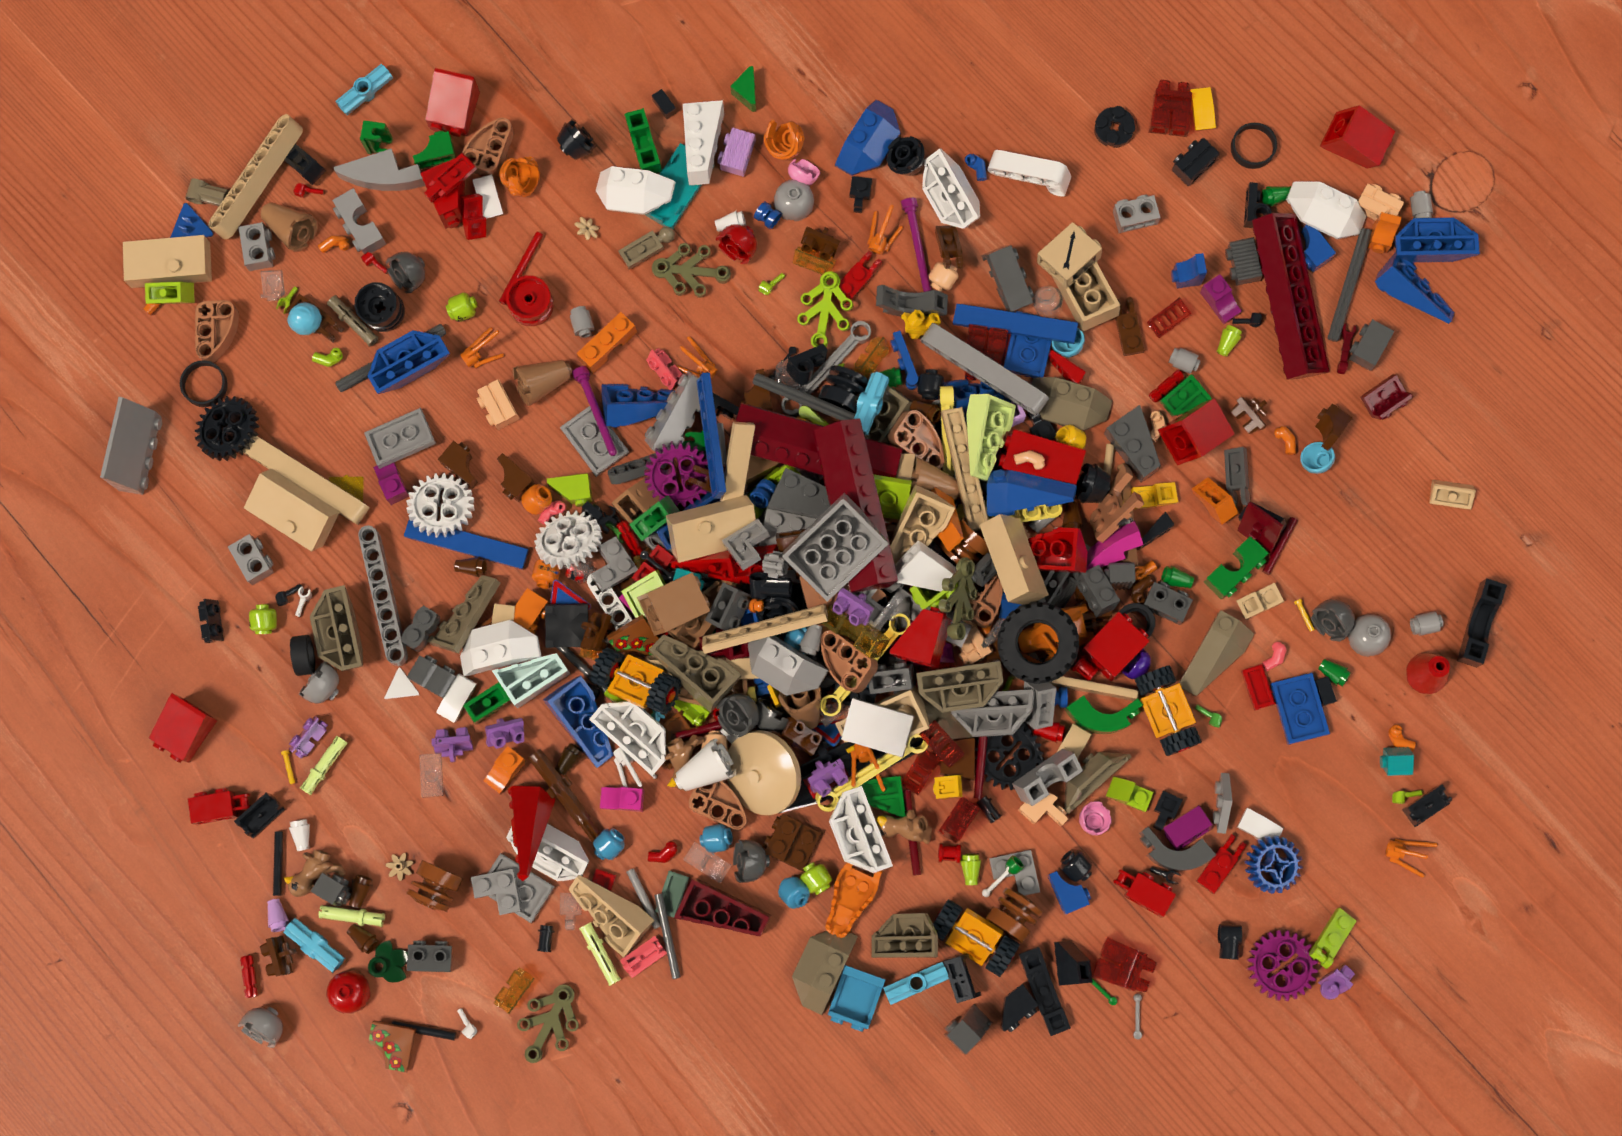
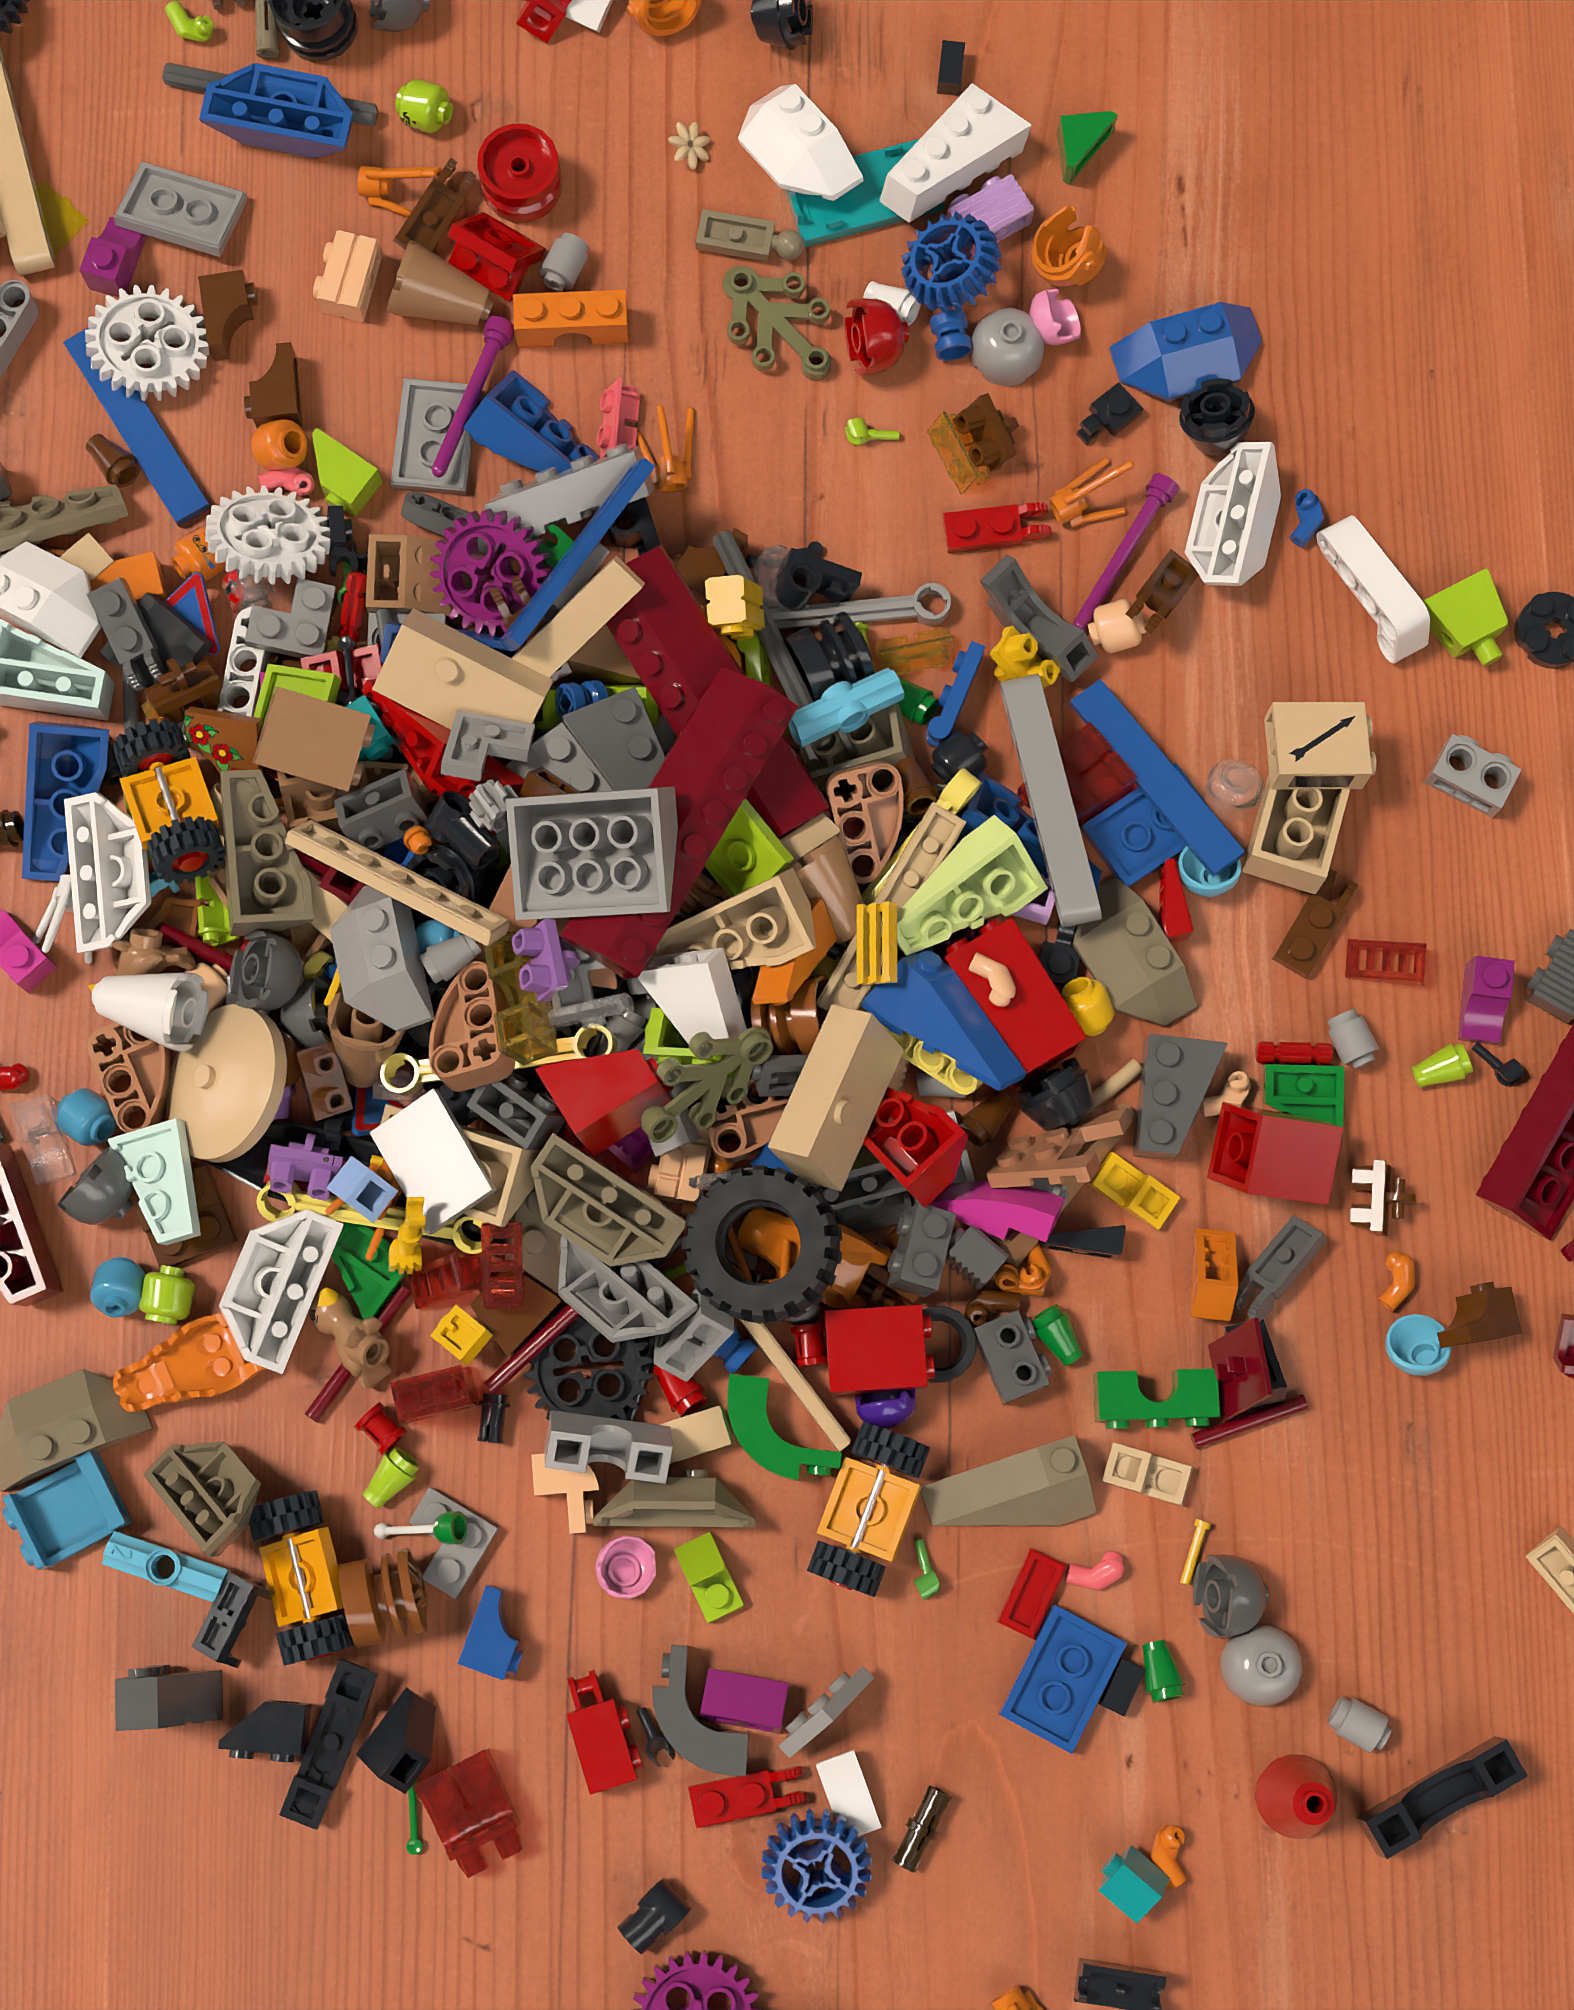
camera: 35 degrees right, 0 degrees up
red piece [499,231,543,305] -> none
green arch [625,108,662,174] -> none
green arch [629,495,680,541] -> none
lime plant [797,271,854,347] -> none
dark grey wedge [981,245,1034,312] -> none
black head [1060,850,1092,882] -> none
light grey hinge [1133,993,1142,1039] -> none
black plate [1153,791,1183,831] -> none
blue arch [1171,253,1207,289] -> none
lime hand [1392,790,1422,804] -> none
none -> dark grey hinge [86,577,166,691]
none -> light aqua wing [107,1118,201,1245]
none -> light blue brick [327,1156,398,1223]
none -> yellow piece [388,1197,426,1274]
none -> reddish brown hinge [393,158,477,252]
none -> red bracket [448,212,546,302]
none -> yellow brick [705,575,765,640]
none -> yellow tile [857,901,897,985]
none -> dark brown pin [892,1785,952,1873]
none -> blue gear [901,211,1002,314]
none -> orange arm [1019,1242,1052,1291]
none -> lime torso [1423,568,1508,667]

